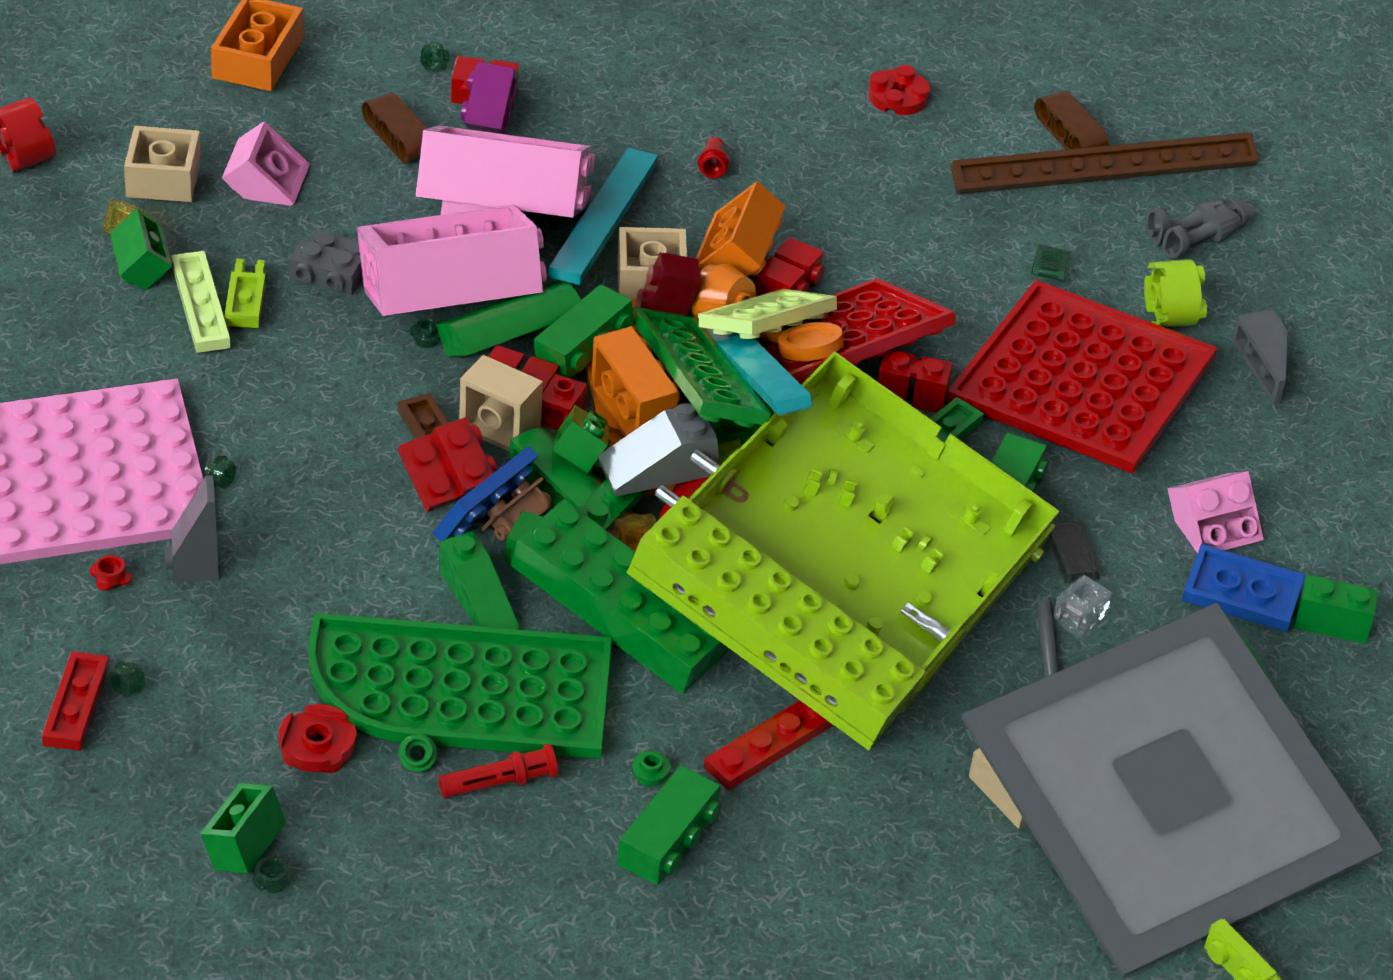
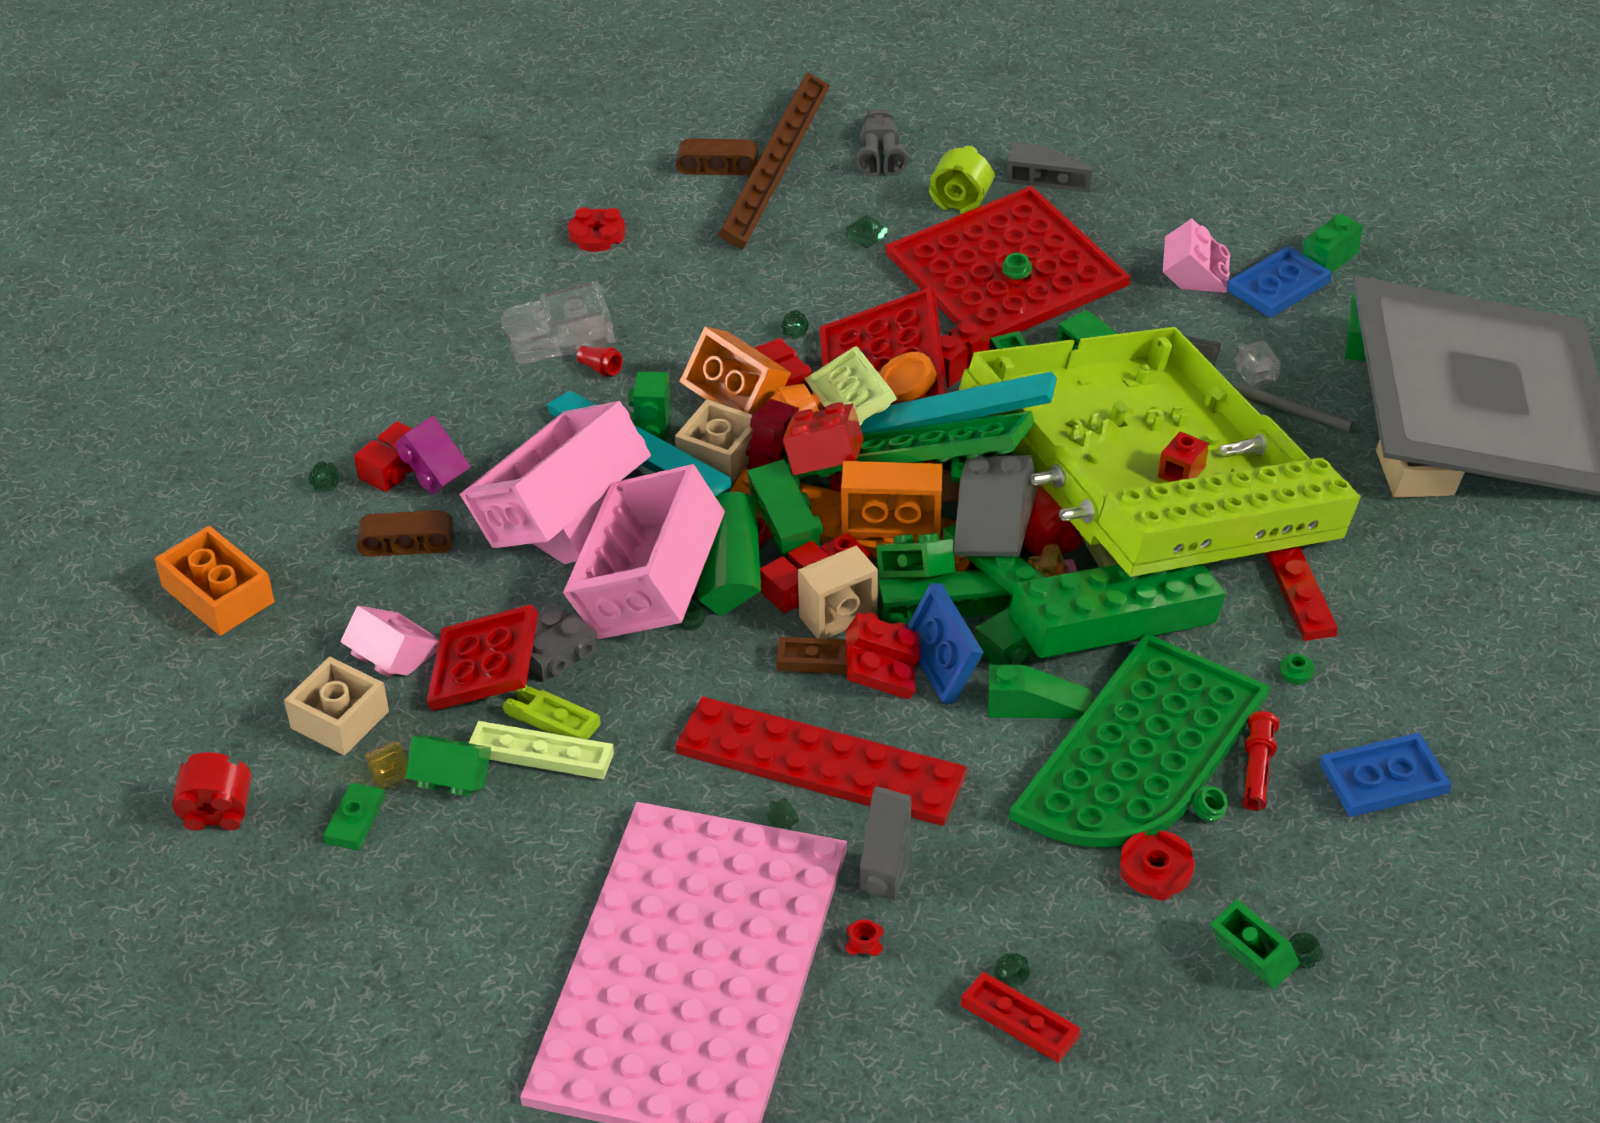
camera: 55 degrees left, 0 degrees up
green brick [617,765,722,885] -> none
none -> green plate [323,782,386,851]
none -> red plate [426,604,538,711]
none -> clear brick [501,280,615,364]
none -> green brick [628,371,672,443]
none -> red plate [675,696,967,826]
none -> clear green plate [781,310,809,339]
none -> red brick [783,402,864,475]
none -> green plate [1002,253,1032,280]
none -> red brick [1158,431,1209,482]
none -> blue plate [1319,732,1451,817]

